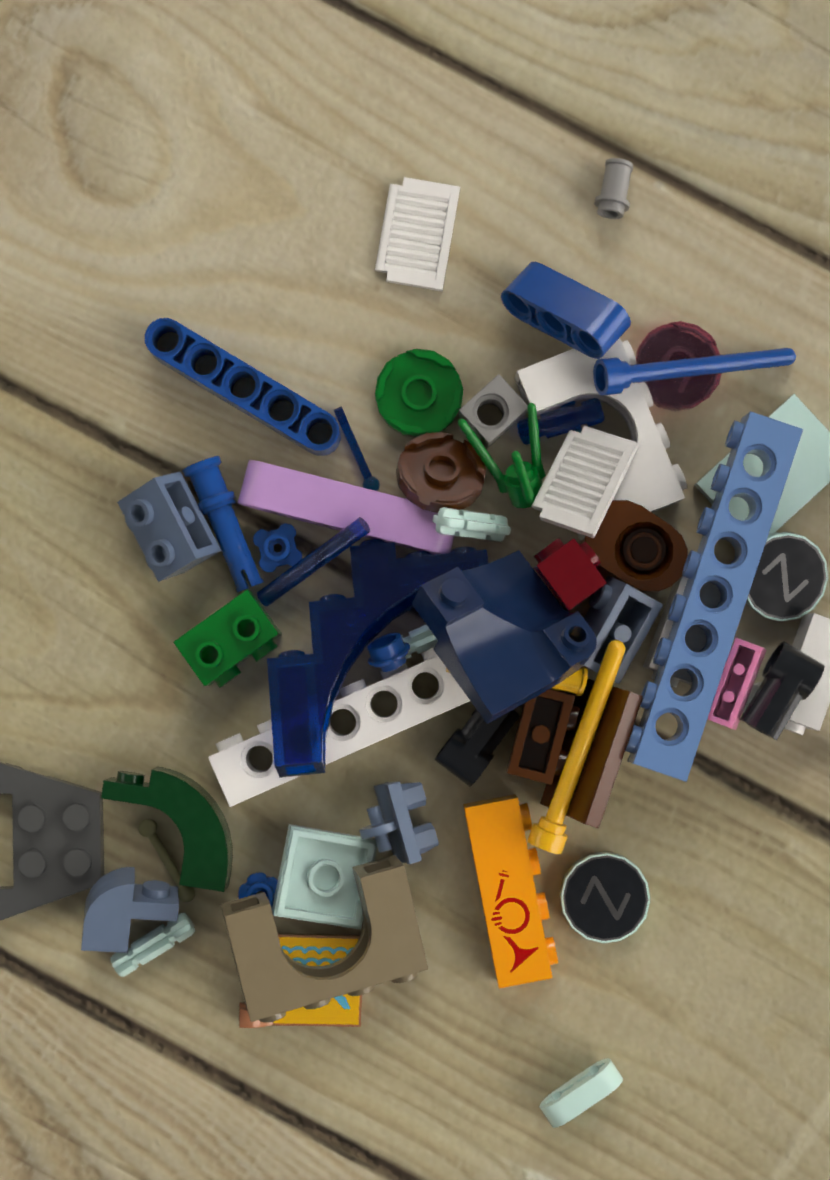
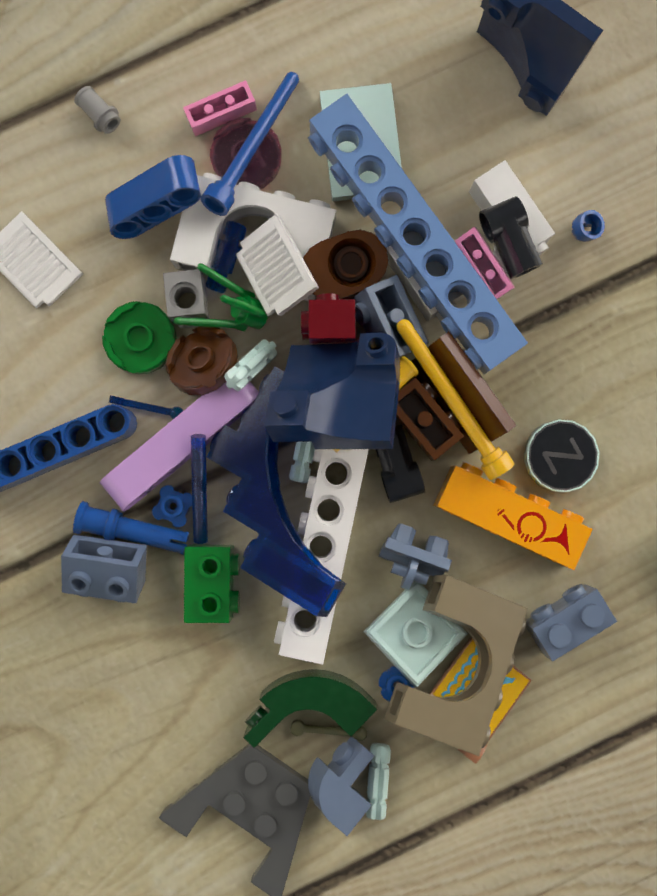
camera: 55 degrees left, 0 degrees up
blue plate [367,633,410,672] -> none
black tile [746,532,828,621] -> none
none -> bright pink piece [183,80,257,137]
none -> sand blue brick [526,584,617,661]

